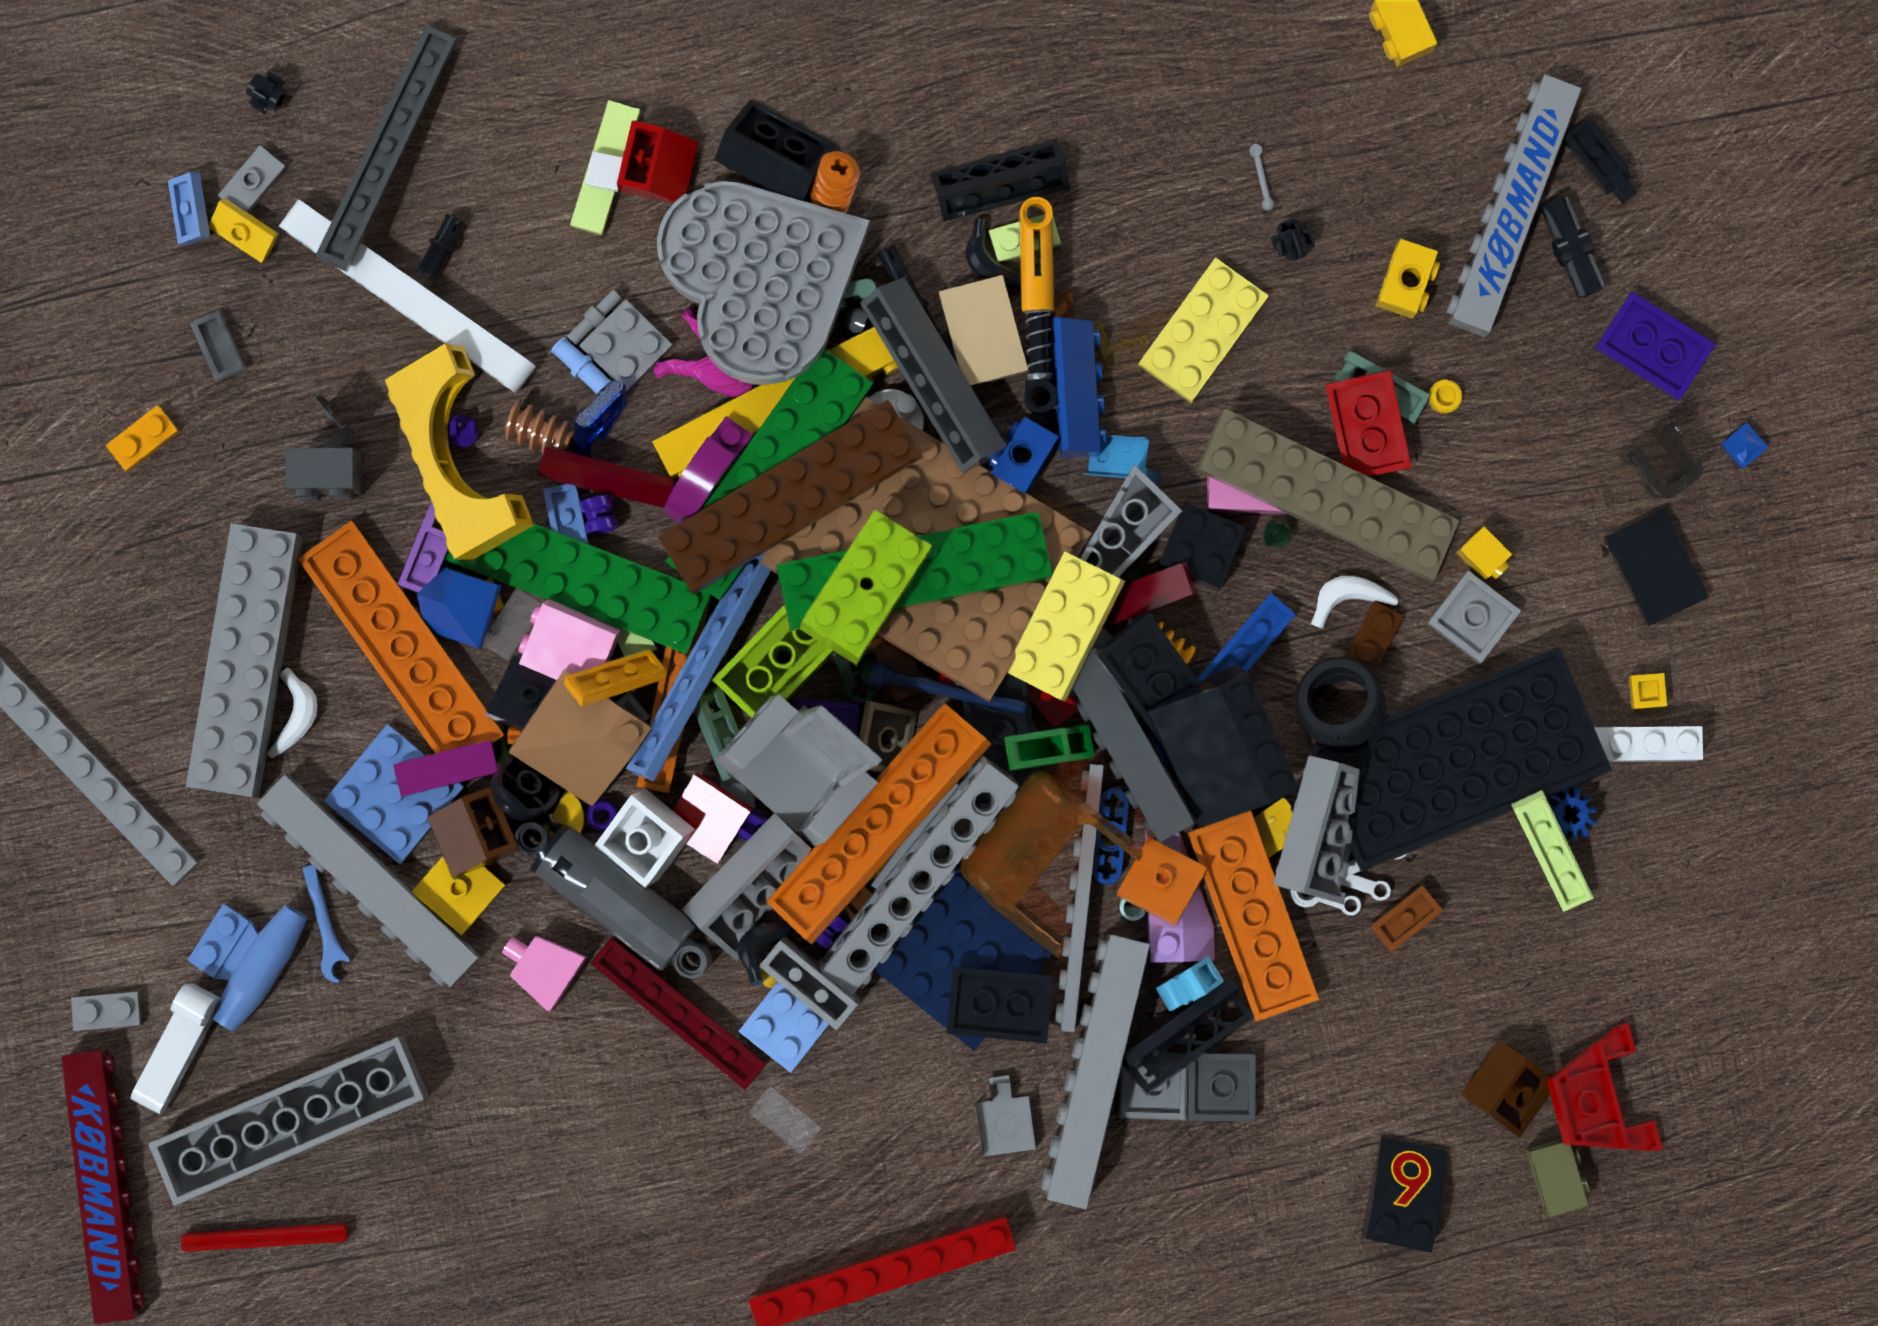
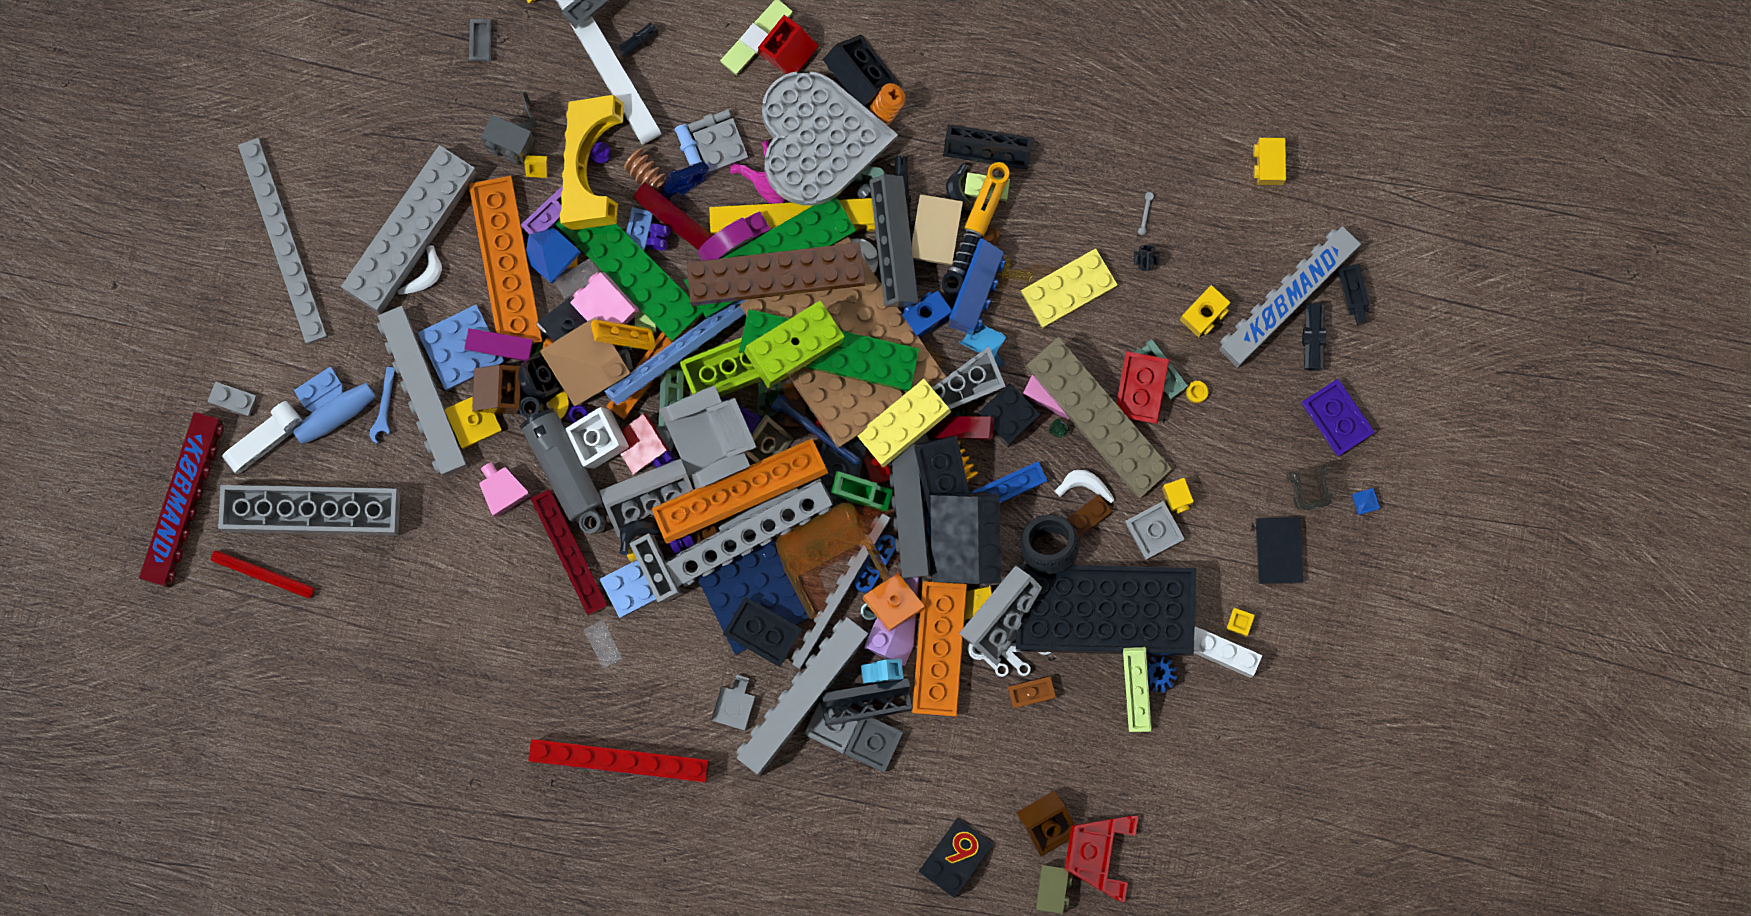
camera: 25 degrees right, 5 degrees down
light orange plate [105,405,180,473] -> none
none -> yellow plate [525,155,548,178]

